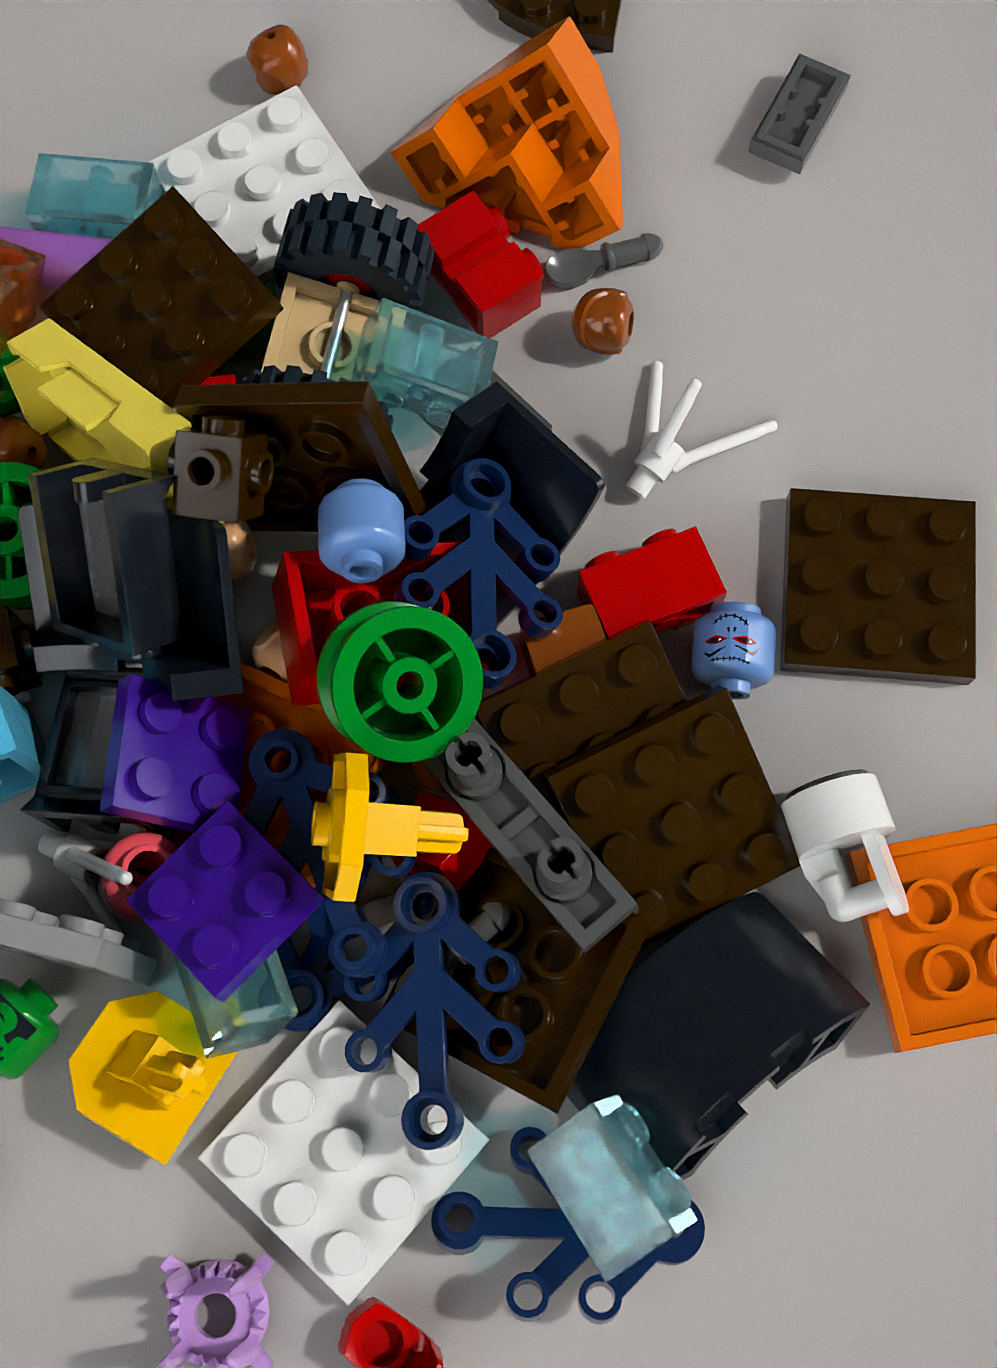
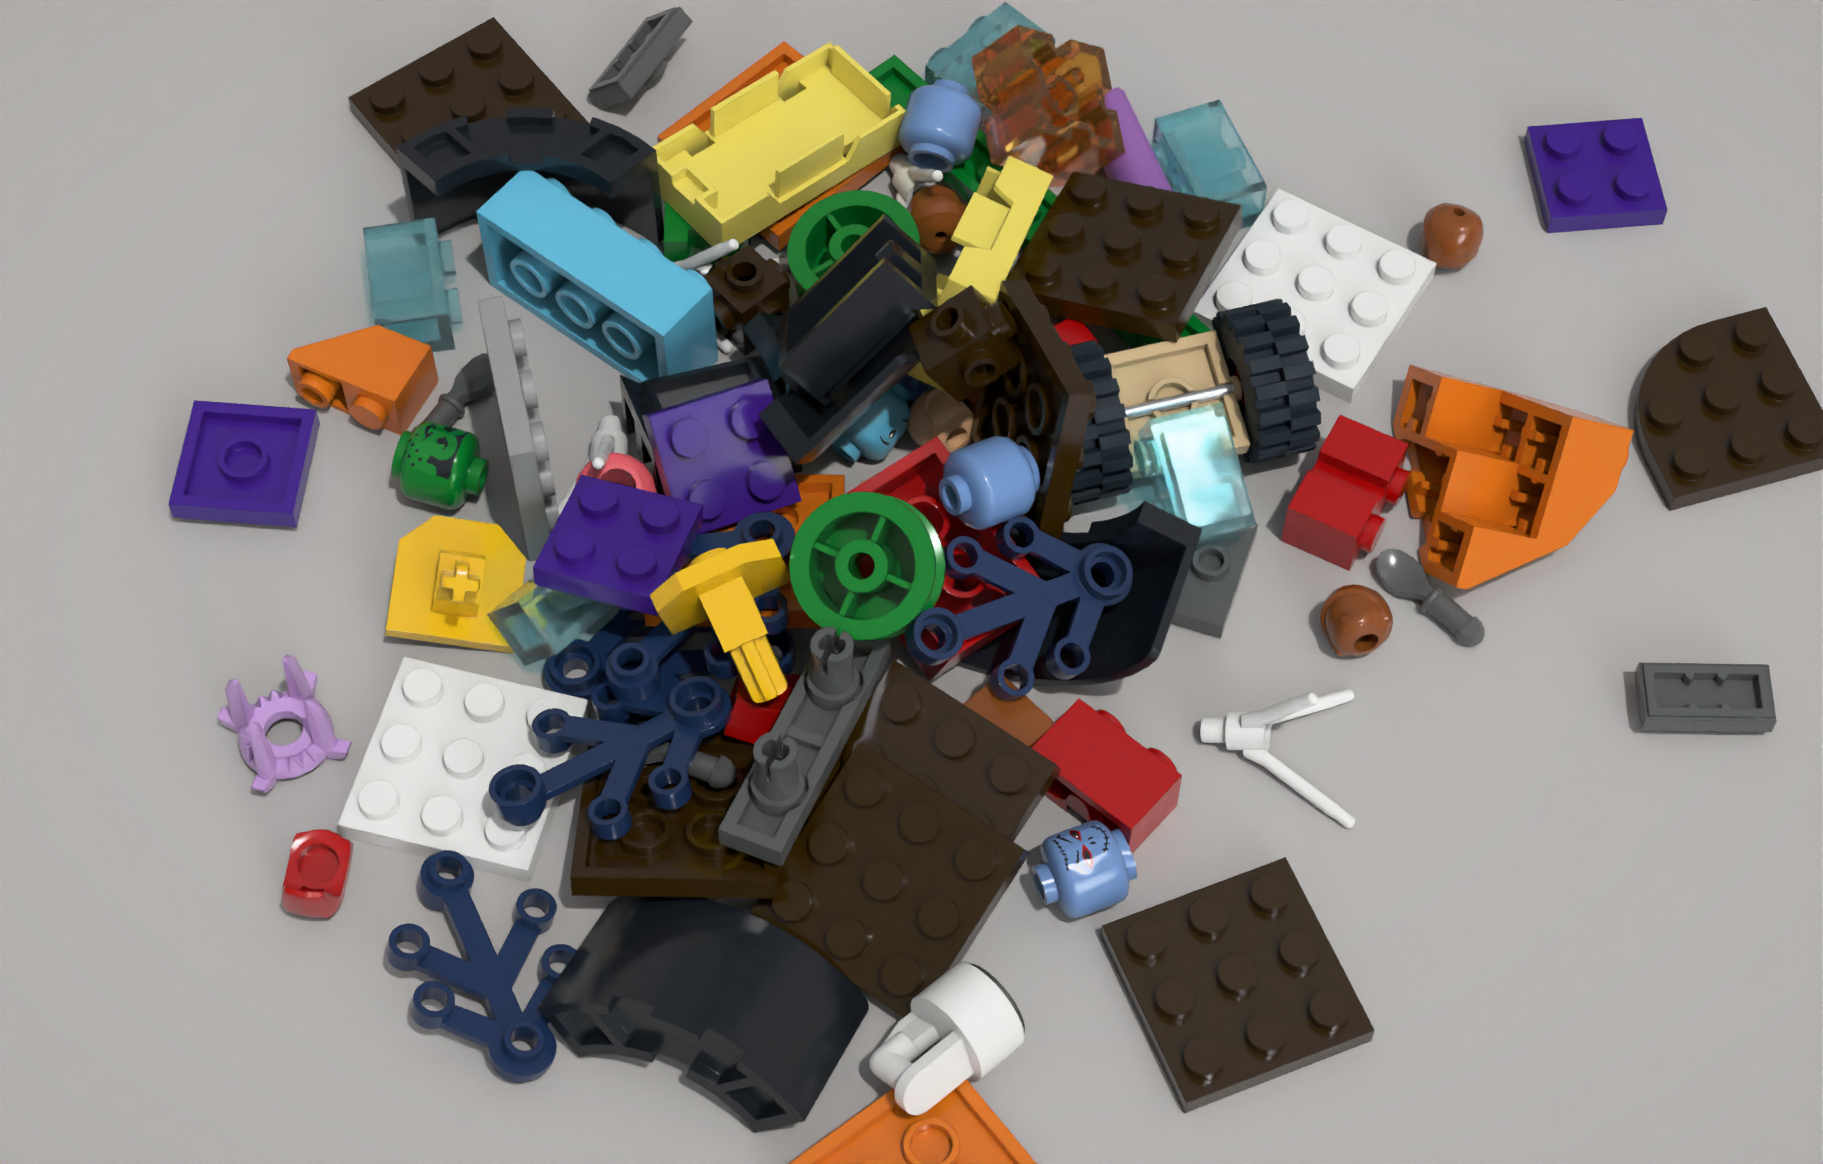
camera: 60 degrees right, 15 degrees down
clear light blue brick [527,1095,698,1282] -> none

